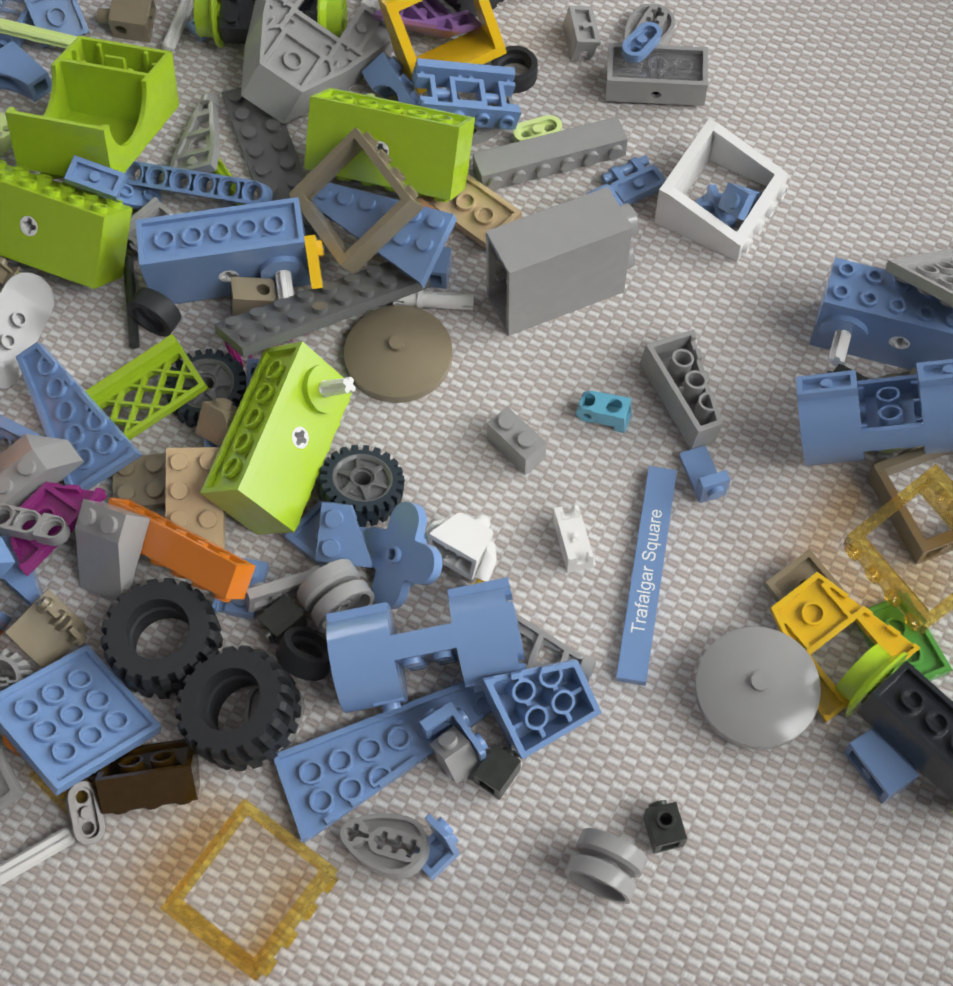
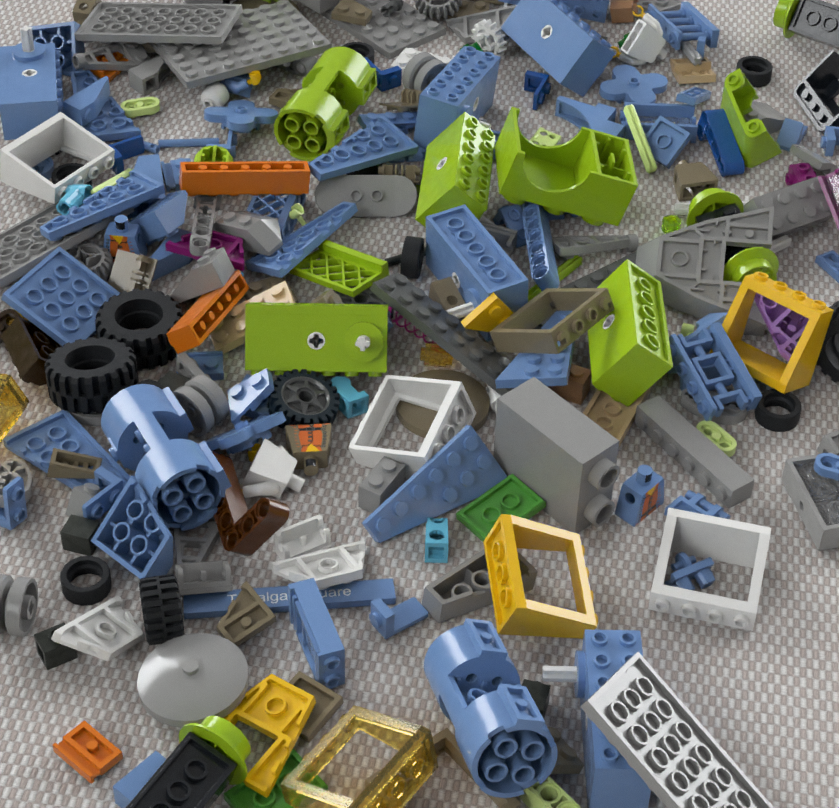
camera: 70 degrees right, 20 degrees down
medium blue tile [64,155,127,201] -> none
medium blue bracket [717,182,762,221] -> none
none -> dark tan slope [47,448,103,479]
none -> white wing [51,595,143,661]
none -> orange plate [53,720,123,784]
none -> black tyre [60,556,112,606]
none -> black tyre [139,574,184,645]
none -> light grey hinge [175,560,232,595]
none -> reddish brown beam [212,451,290,556]
none -> dark tan wing [216,581,276,646]
none -> white wing [272,540,366,590]
none -> dark tan torso [285,423,332,476]
none -> medium blue door [288,578,345,689]
none -> yellowish green hand [289,203,307,226]
none -> medium azure leg [331,376,369,419]
none -> white windscreen [348,375,476,479]
none -> medium blue wing [362,425,508,543]
none -> clear yellow brick [420,343,453,367]
none -> bright green tile [456,474,546,542]
none -> yellow windscreen [483,514,598,639]
none -> clear neon green bush [661,215,681,234]

